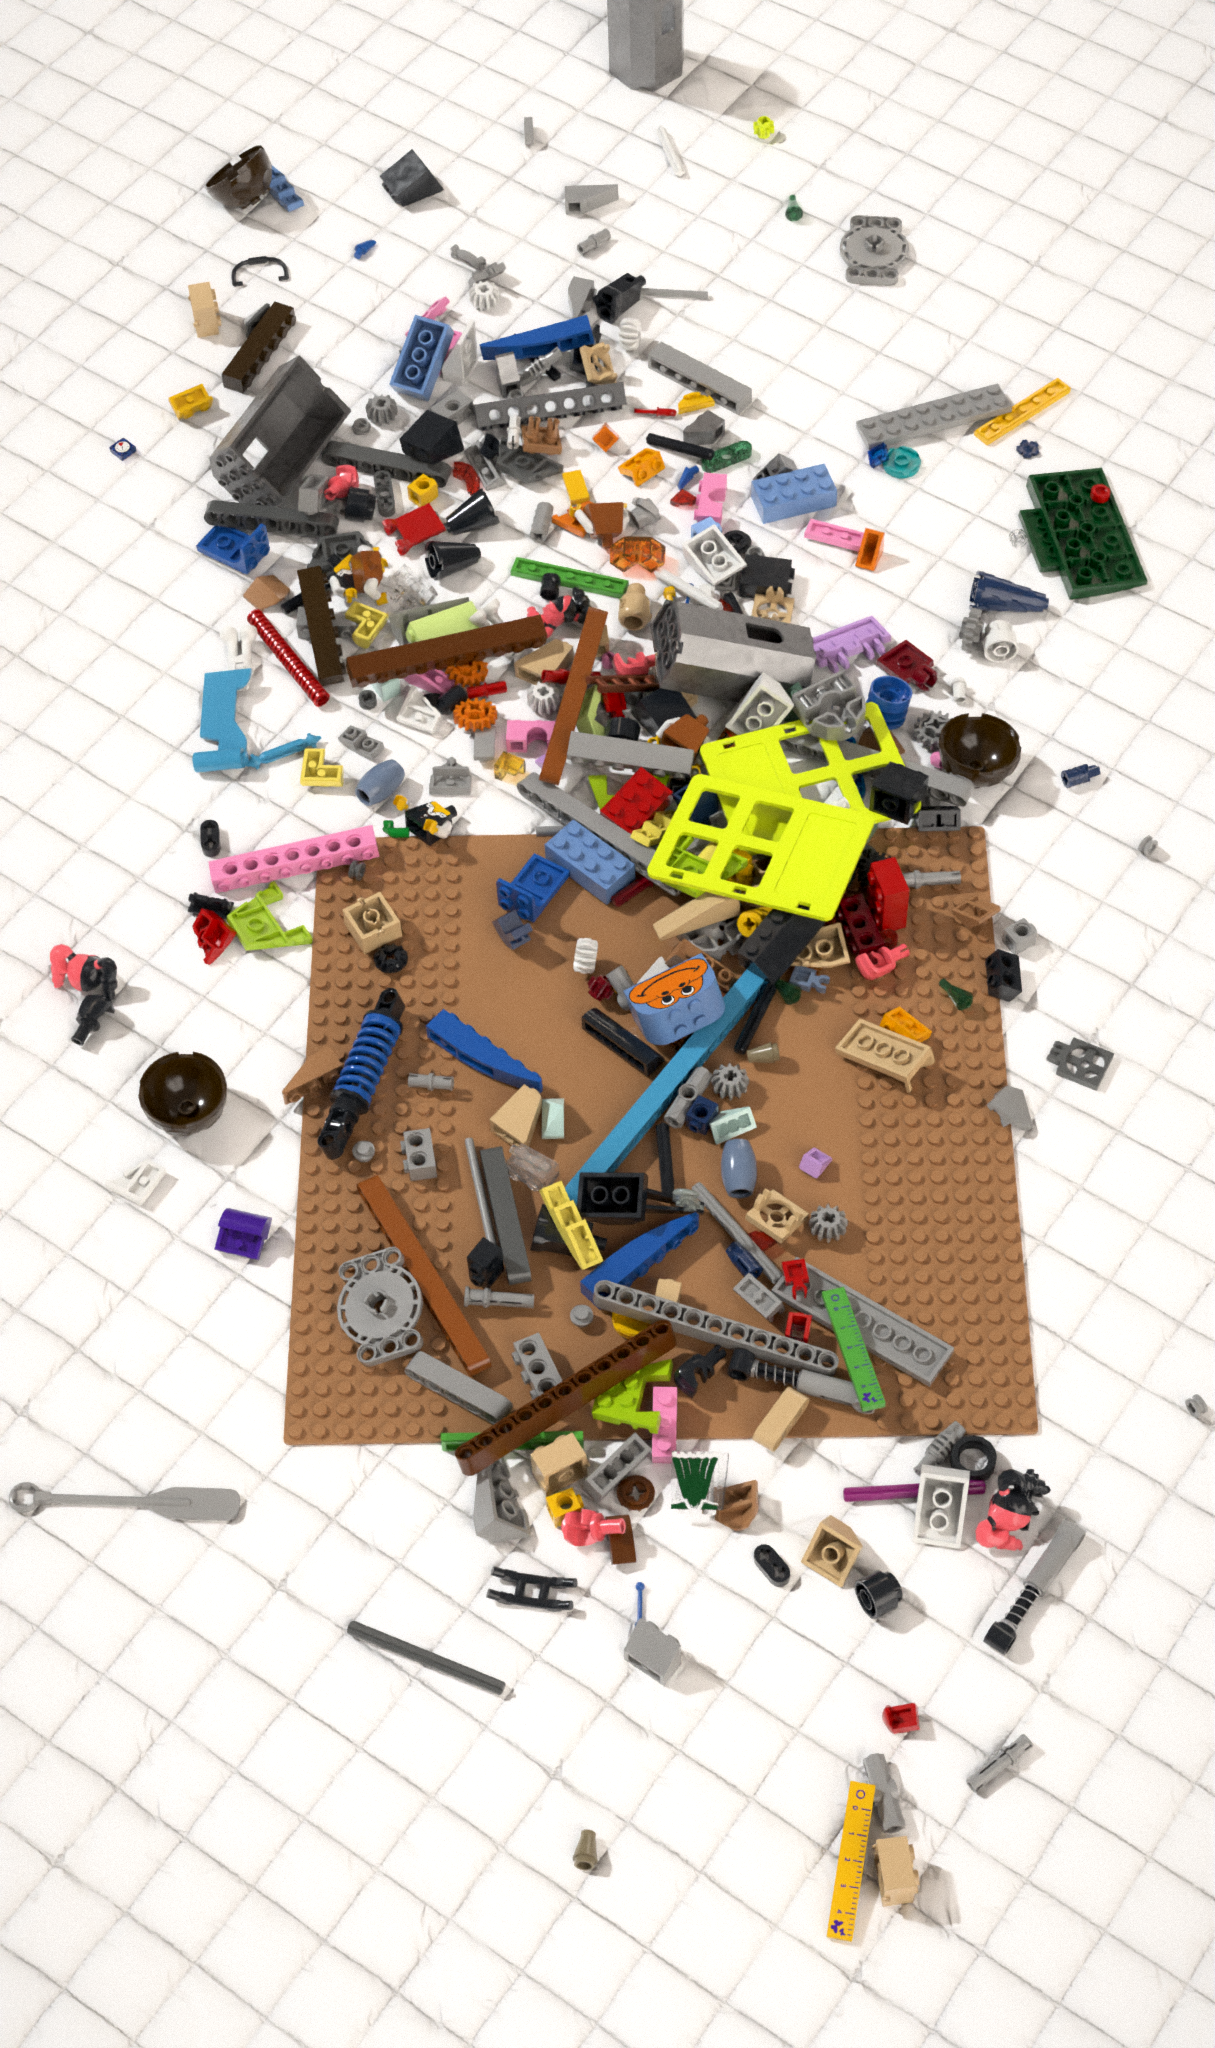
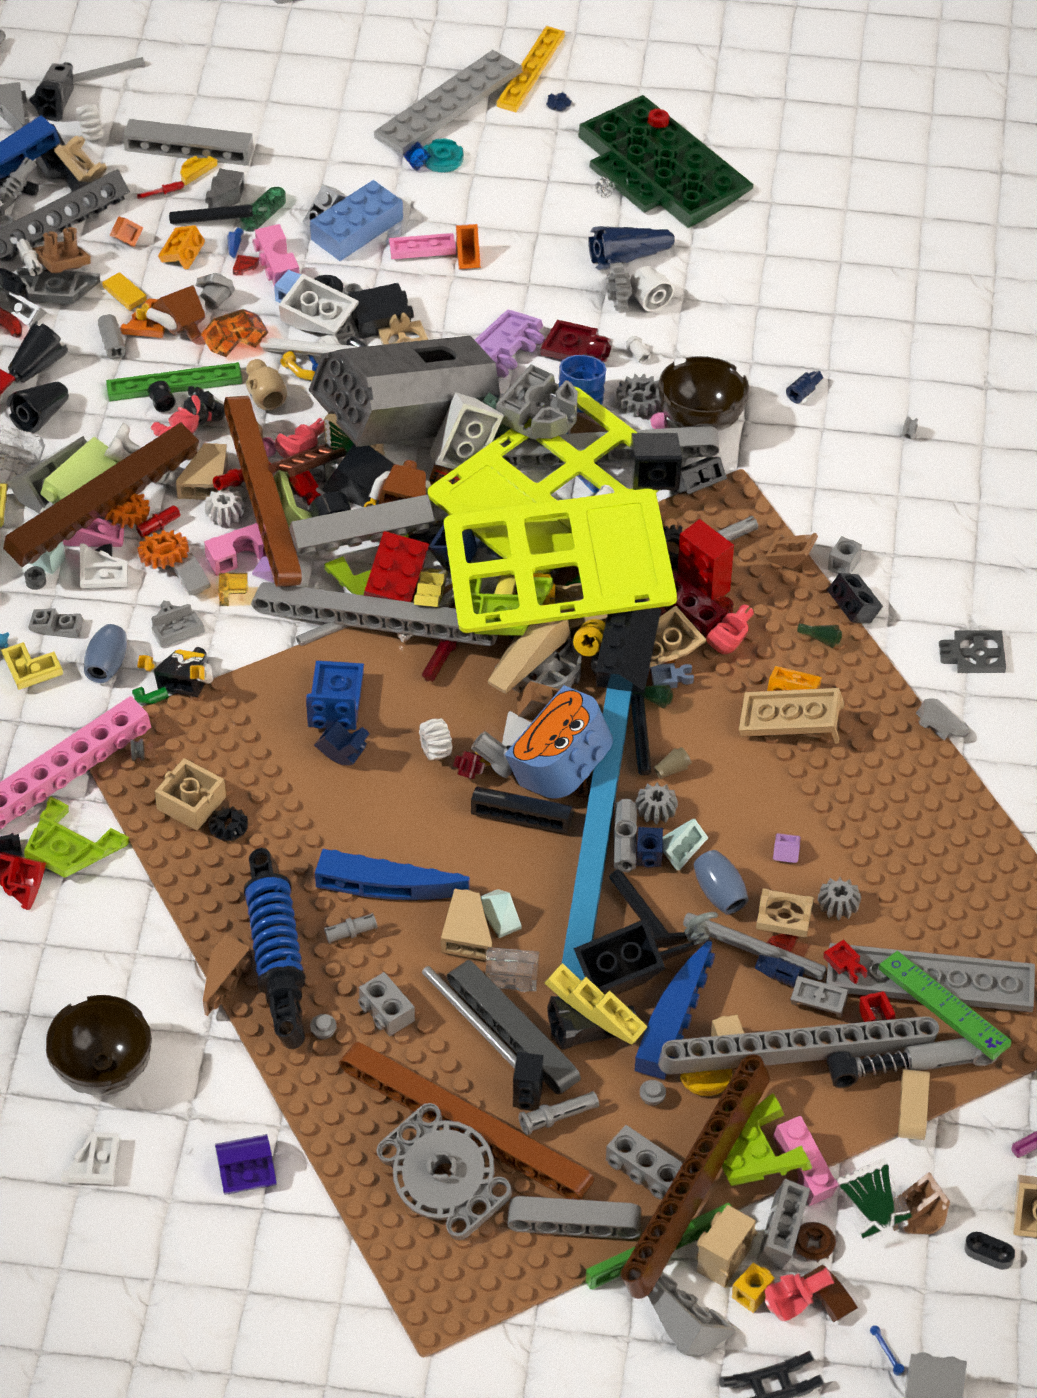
camera: 30 degrees left, 5 degrees down
black brick [437,685,468,715] -> none
medium blue brick [544,819,635,905] -> none
black piece [674,1344,727,1399] -> none

